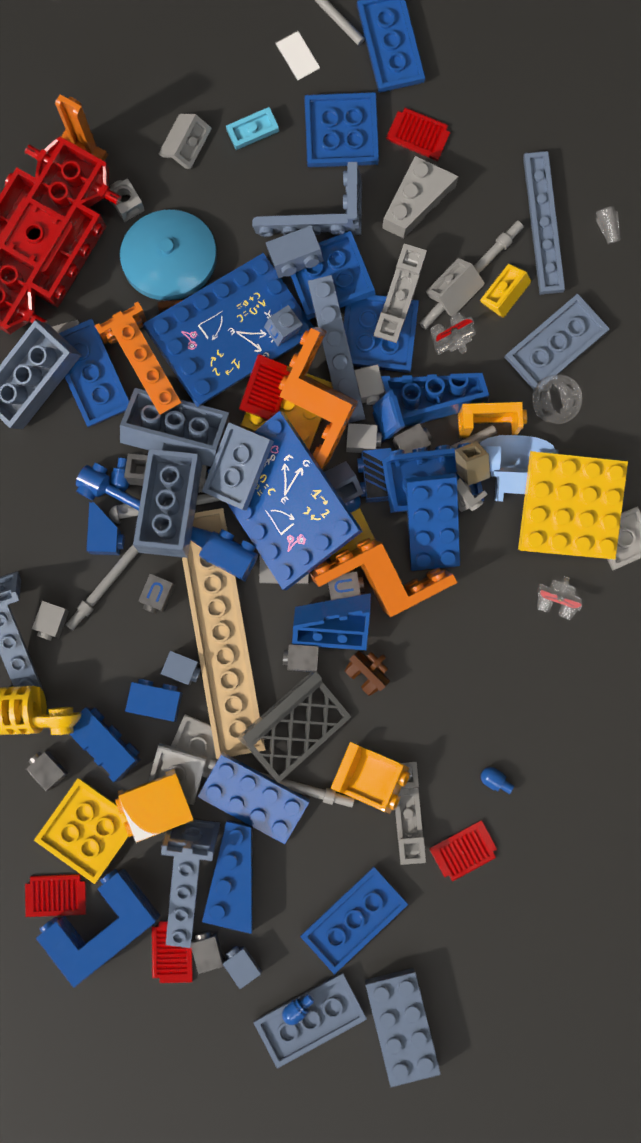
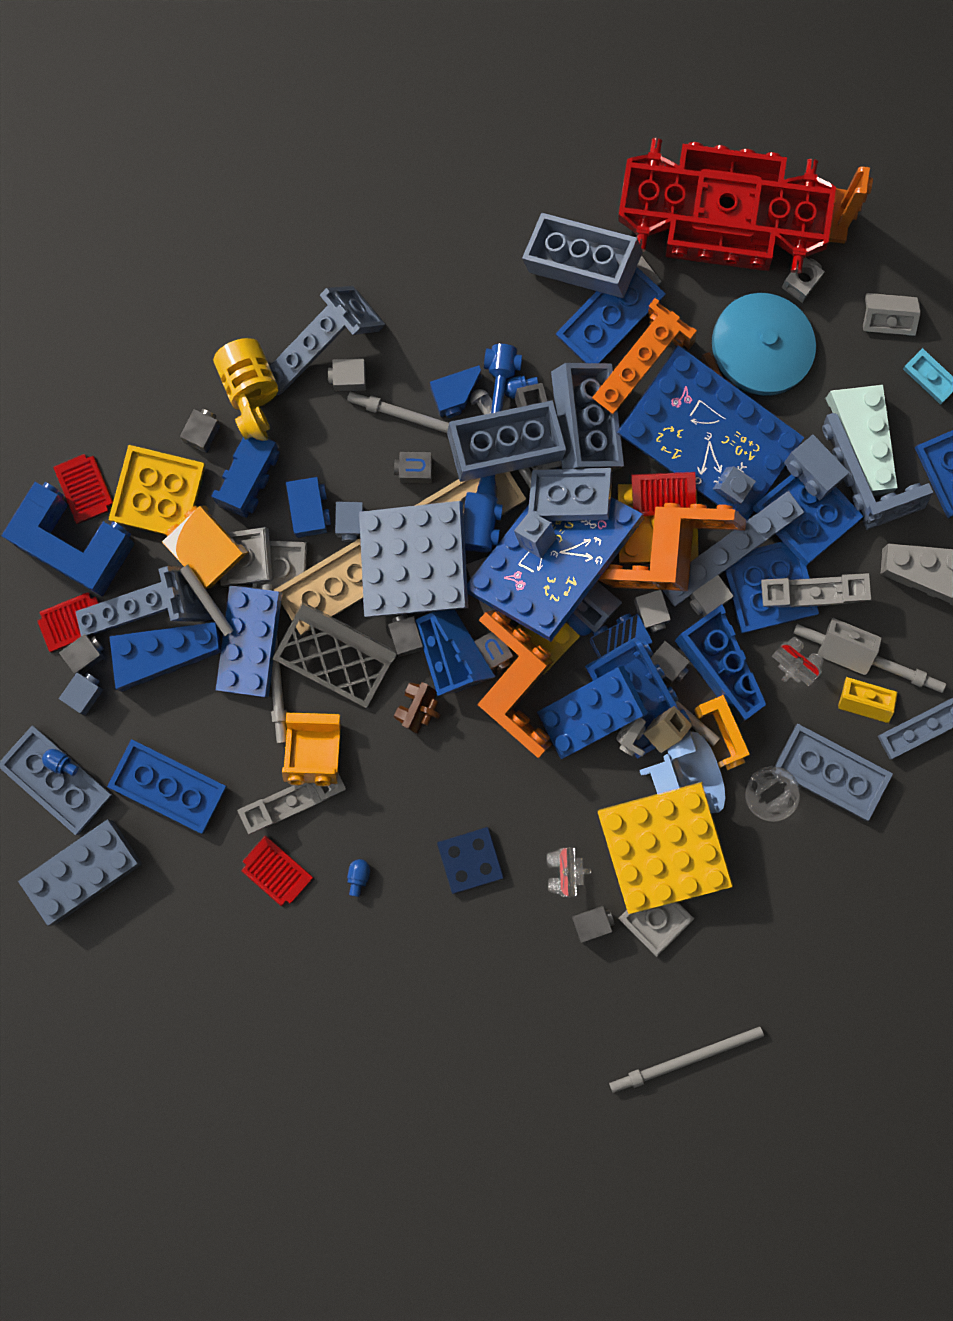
camera: 75 degrees right, 0 degrees up
blue window [373,390,405,442] -> none
none -> light grey bar [180,564,234,636]
none -> plate [359,501,468,618]
none -> dark blue tile [437,827,503,894]
none -> sand blue brick [514,511,557,558]
none -> flat silver brick [572,906,615,943]
none -> light aqua wedge [826,385,897,496]

